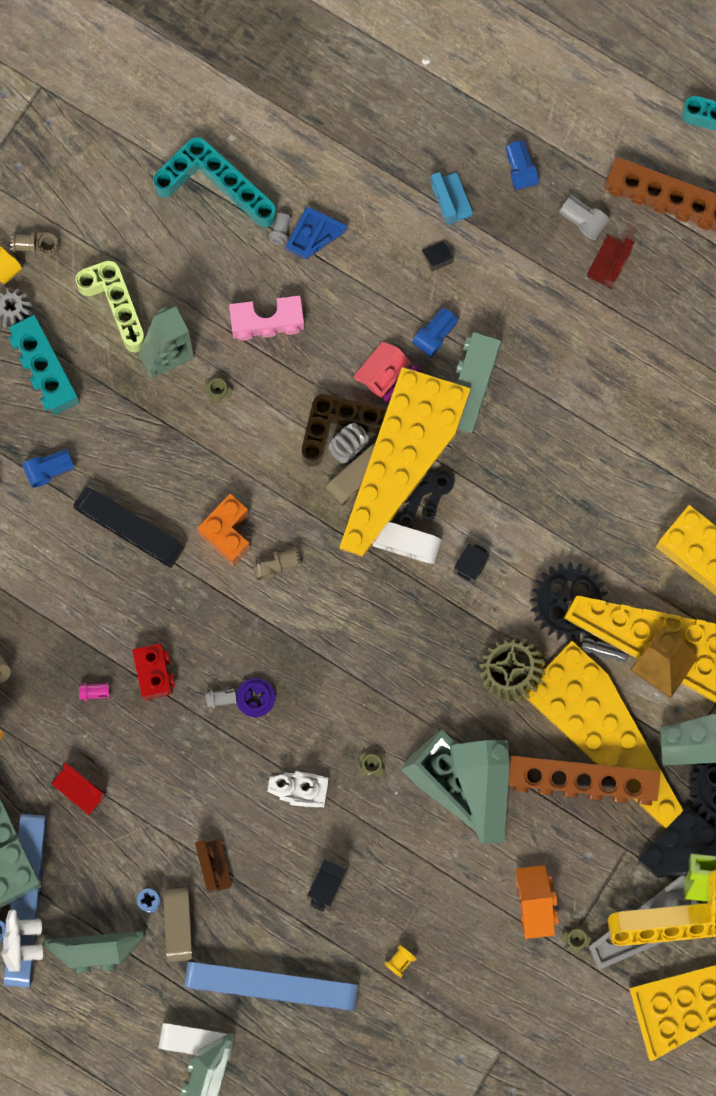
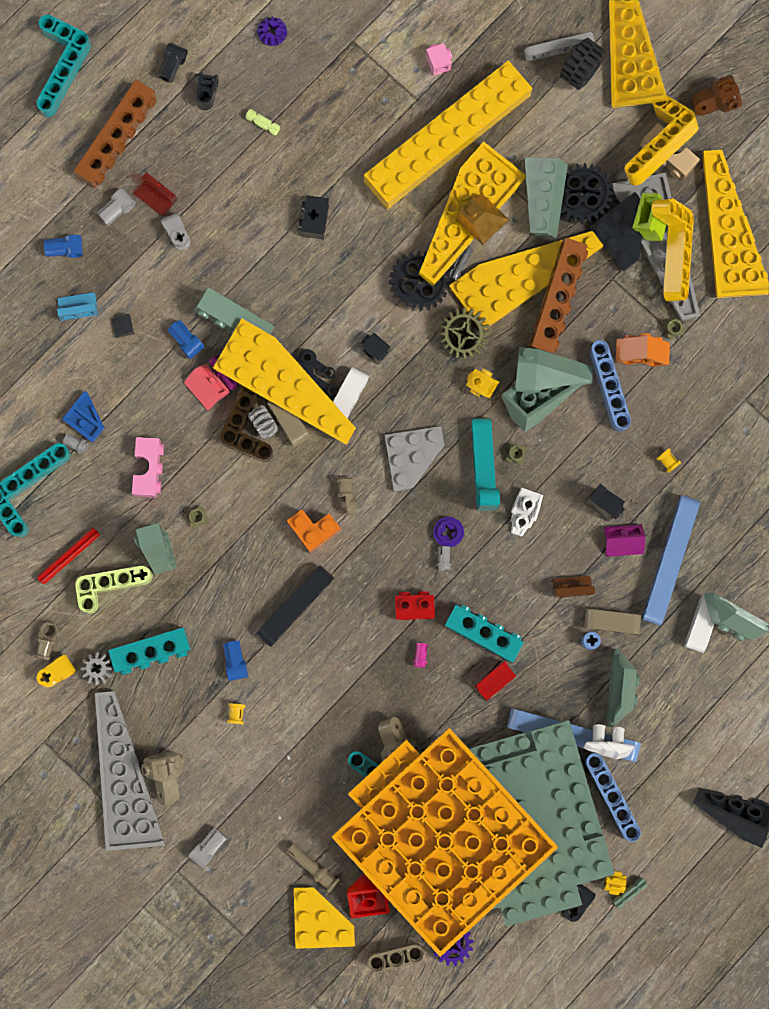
camera: 85 degrees left, 5 degrees up
none -> red axle [37,528,100,585]
none -> light grey piece [160,212,190,251]
none -> black brick [298,195,329,240]
none -> light grey plate [385,426,444,492]
none -> teal brick [444,604,524,663]
none -> yellow brick [466,368,499,398]
none -> teal beam [471,418,500,511]
none -> medium blue beam [589,340,631,432]
none -> magenta panel [604,524,645,557]

